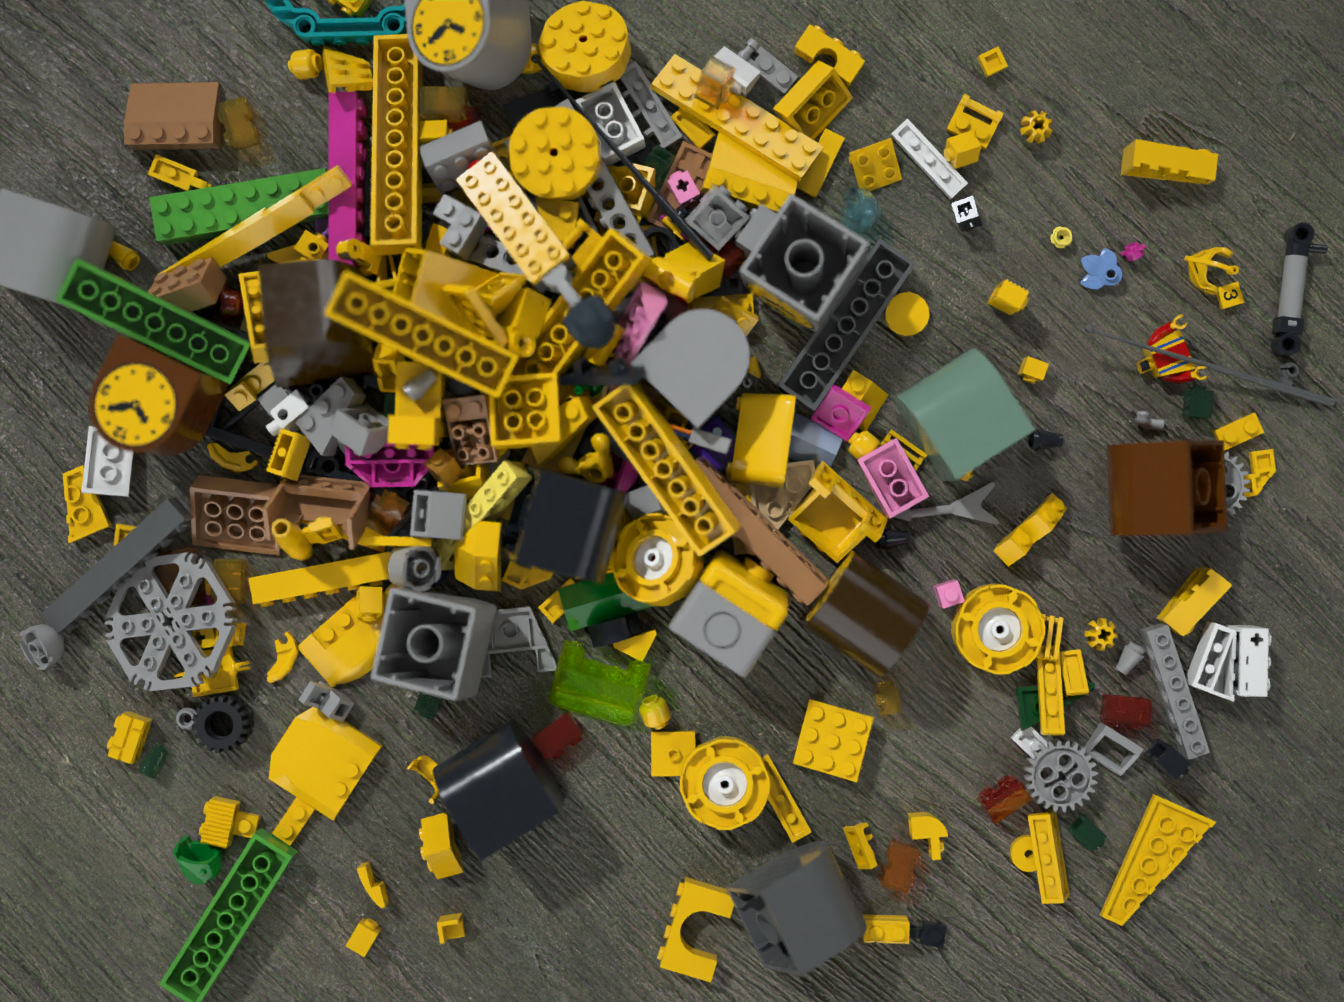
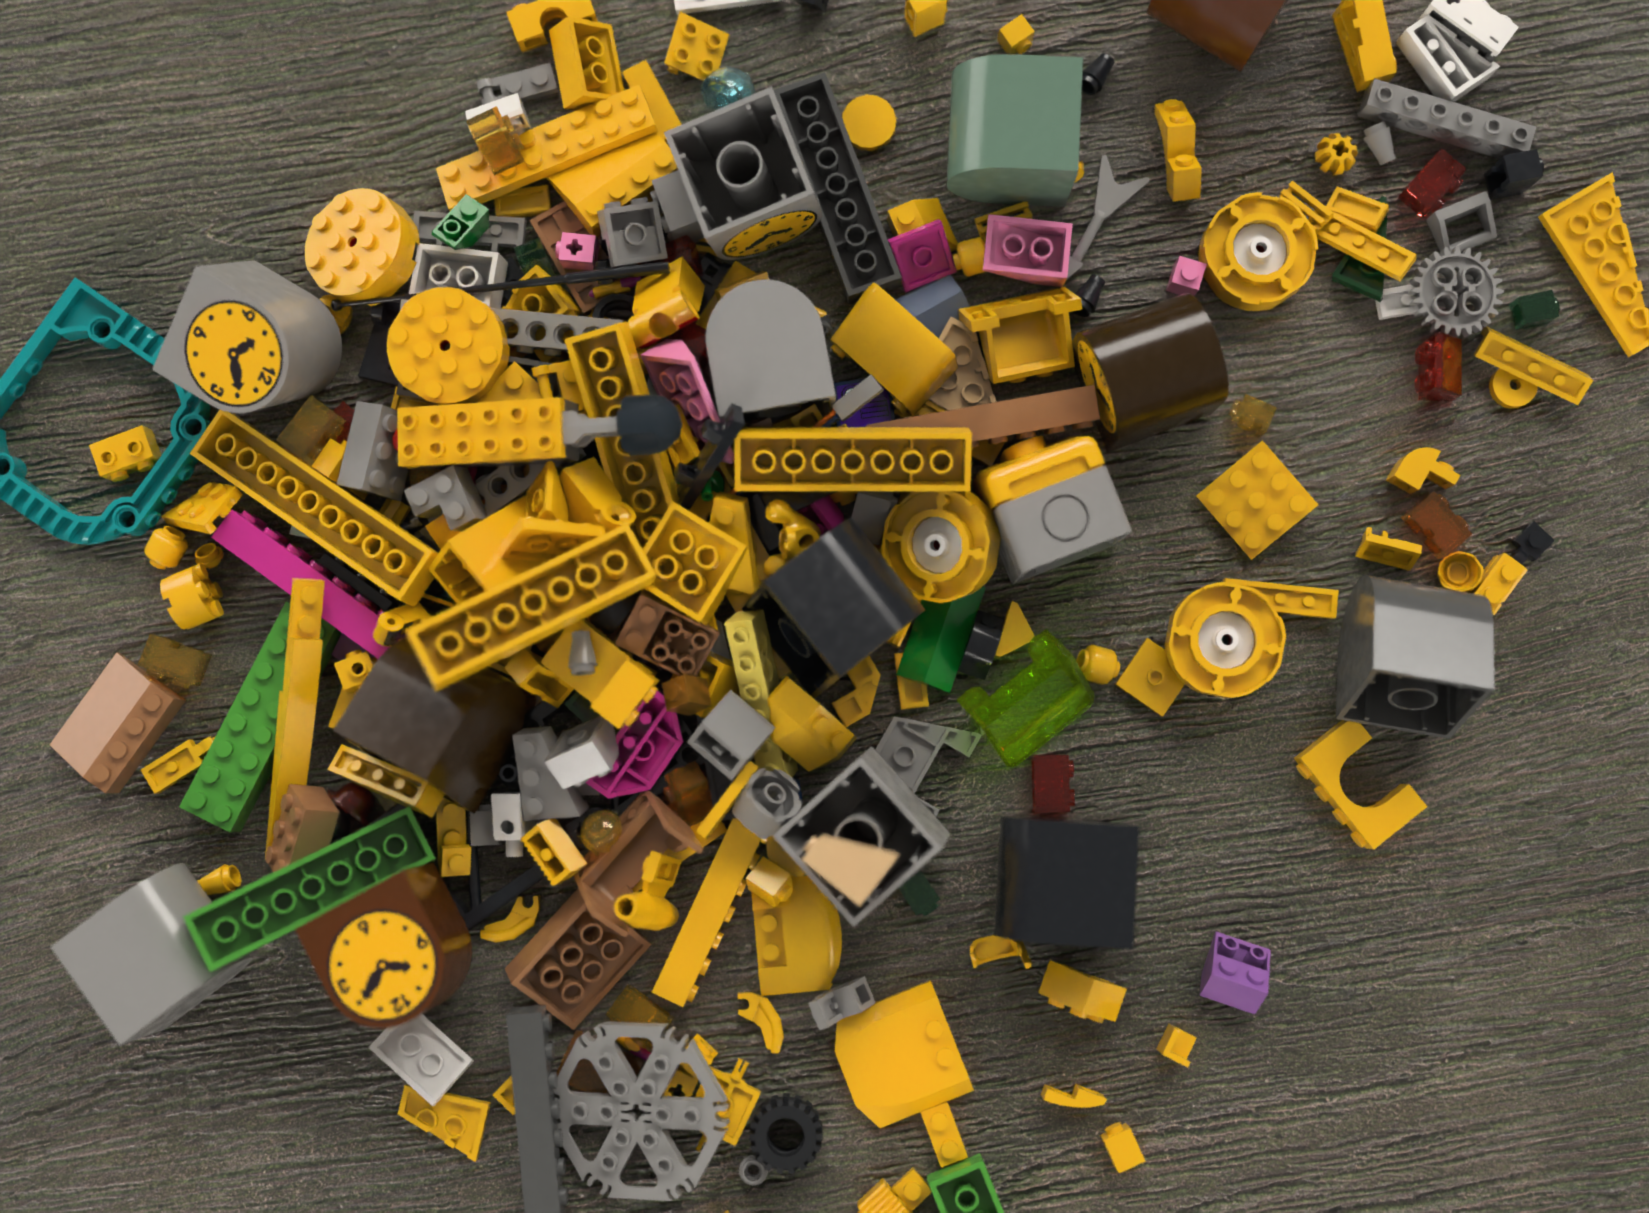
camera: 50 degrees left, 5 degrees down
none -> yellow brick [160,563,224,630]
none -> yellow plate [195,543,224,569]
none -> green slope [432,194,489,250]
none -> clear yellow hair [580,810,622,856]
none -> tan slope [802,834,900,906]
none -> medium lavender slope [1200,931,1271,1014]
none -> yellow hair [1437,551,1484,592]

